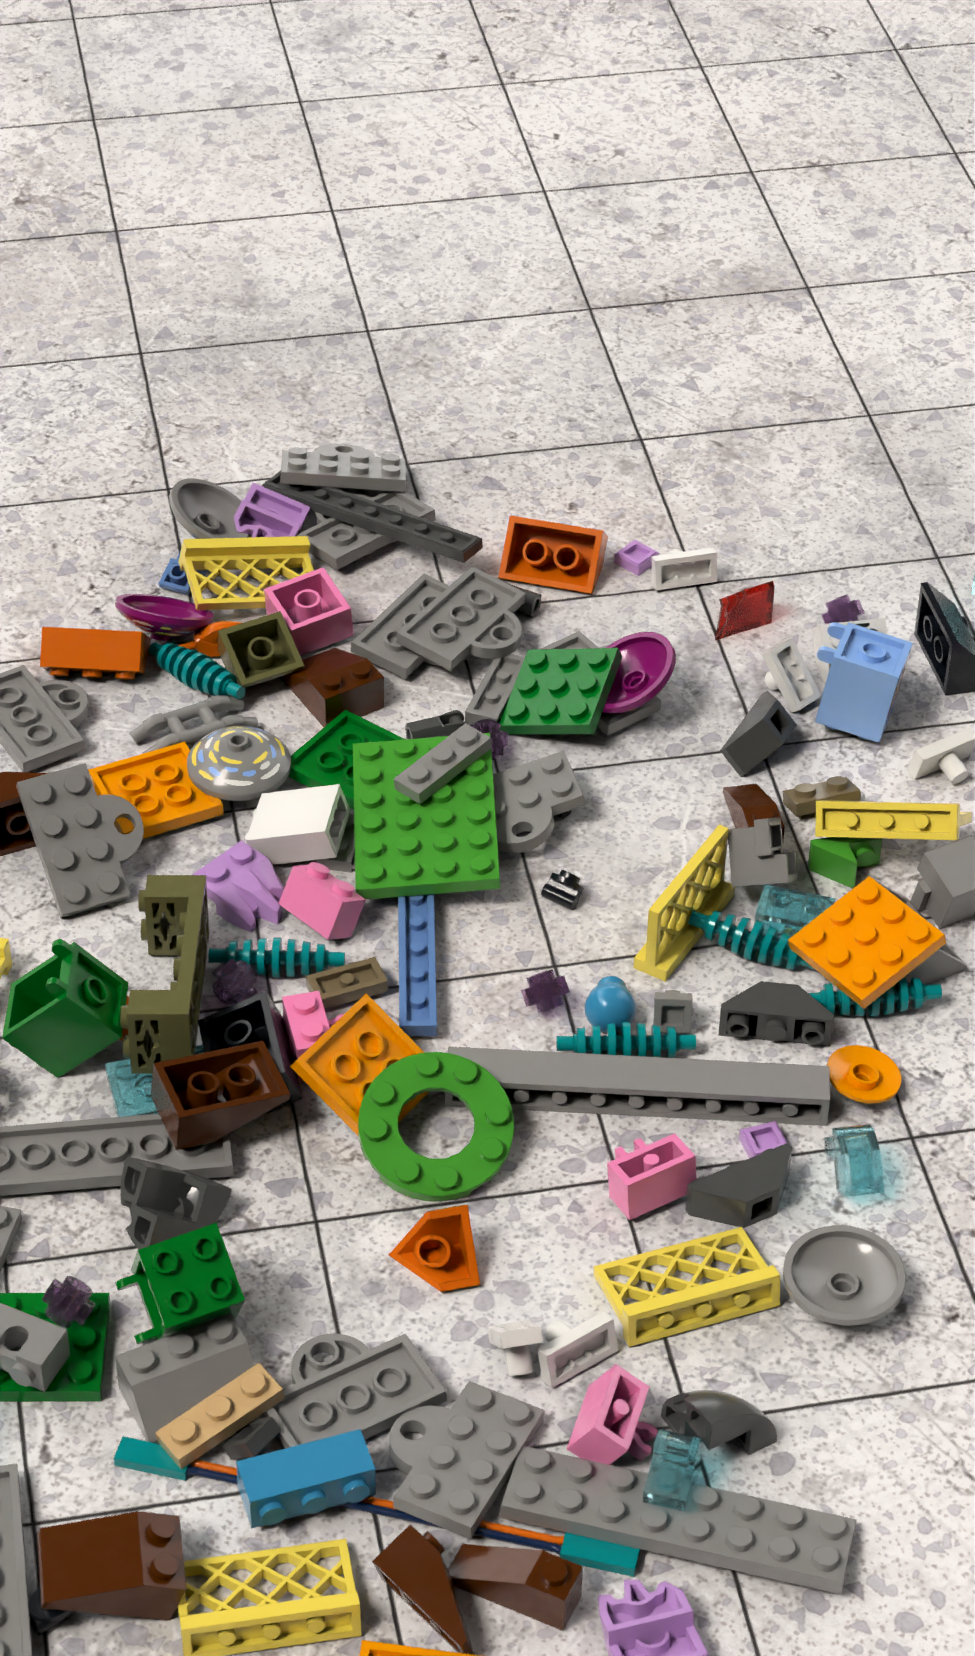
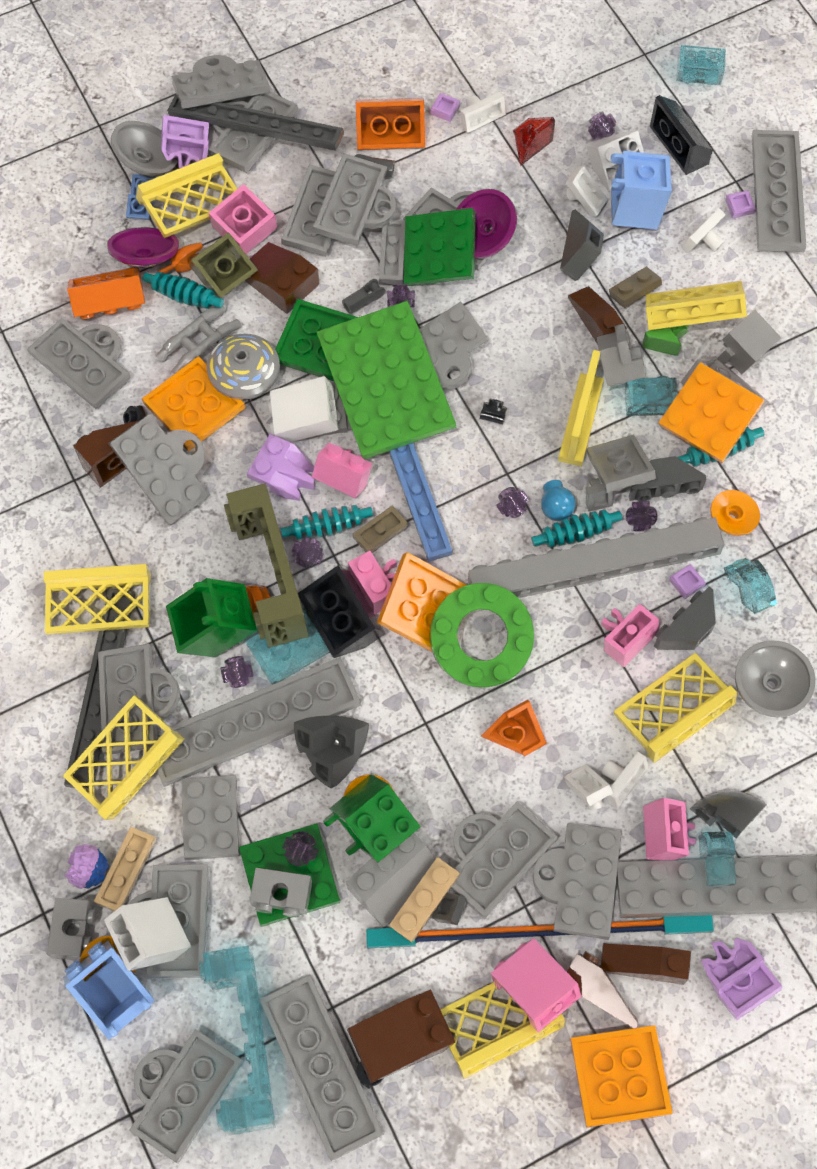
camera: 15 degrees left, 25 degrees up
reddish brown slope [151,1041,290,1150] -> none
dark azure brick [236,1429,376,1528] -> none
light grey plate [394,723,492,804] -> none
teal piece [689,911,815,970] -> none
none -> clear purple gear [220,656,254,688]
none -> bright pink panel [491,938,582,1033]
none -> light grey plate [587,435,656,493]
none -> clear purple gear [626,501,657,531]

